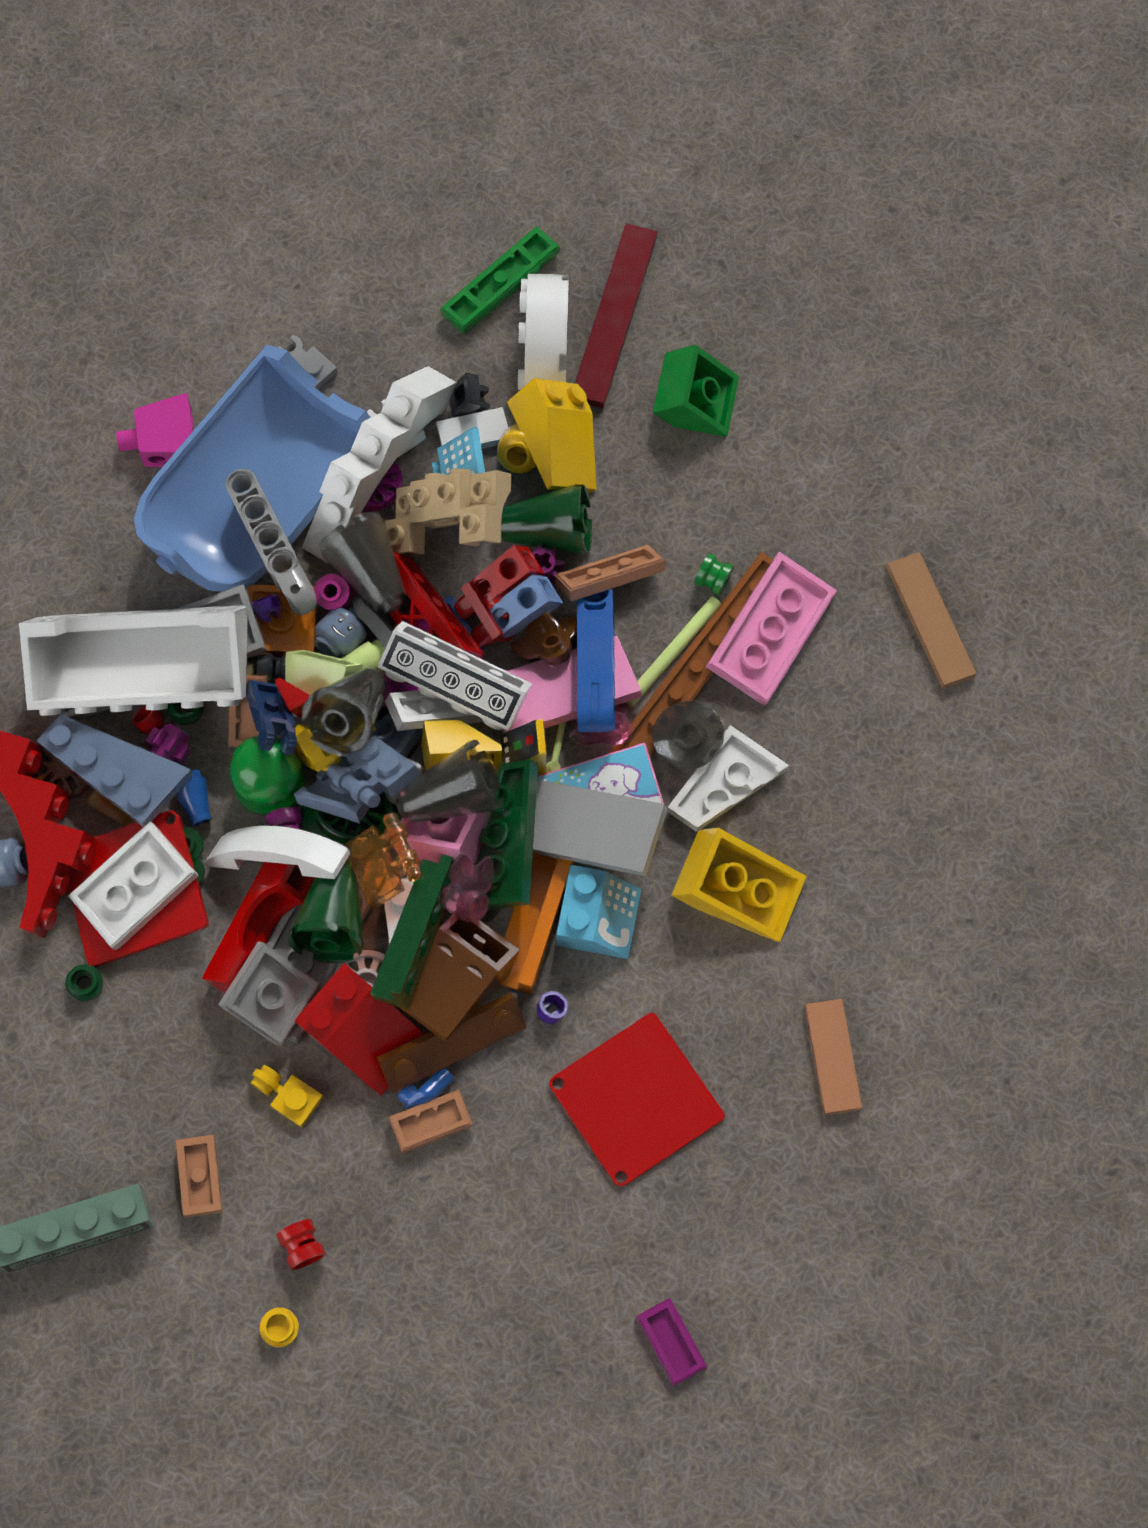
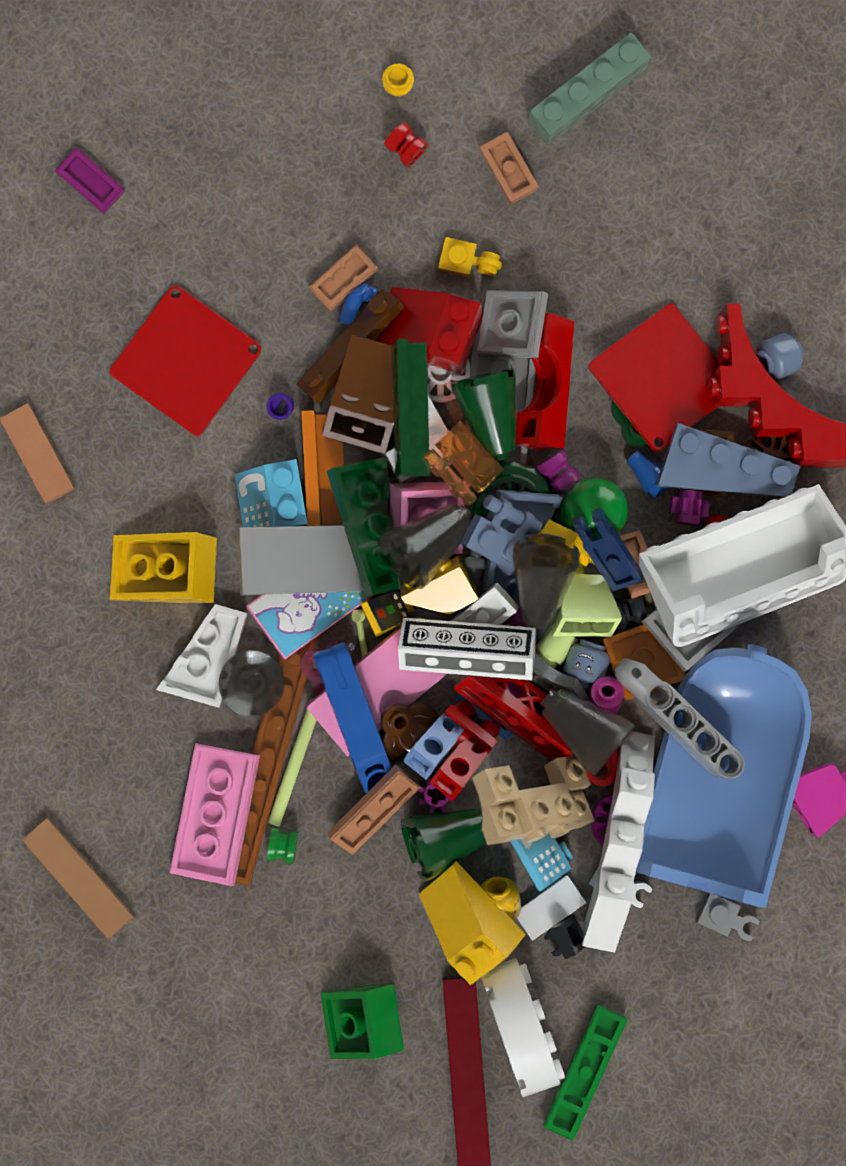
camera: 155 degrees right, 15 degrees up
dark green plate [65,964,103,1002] -> none
white tile [68,821,199,951] -> none
white slope [205,826,350,879] -> none
dark purple hinge [251,593,282,623] -> none
red slope [275,678,324,719] -> none
clear pink plate [442,854,494,922] -> none

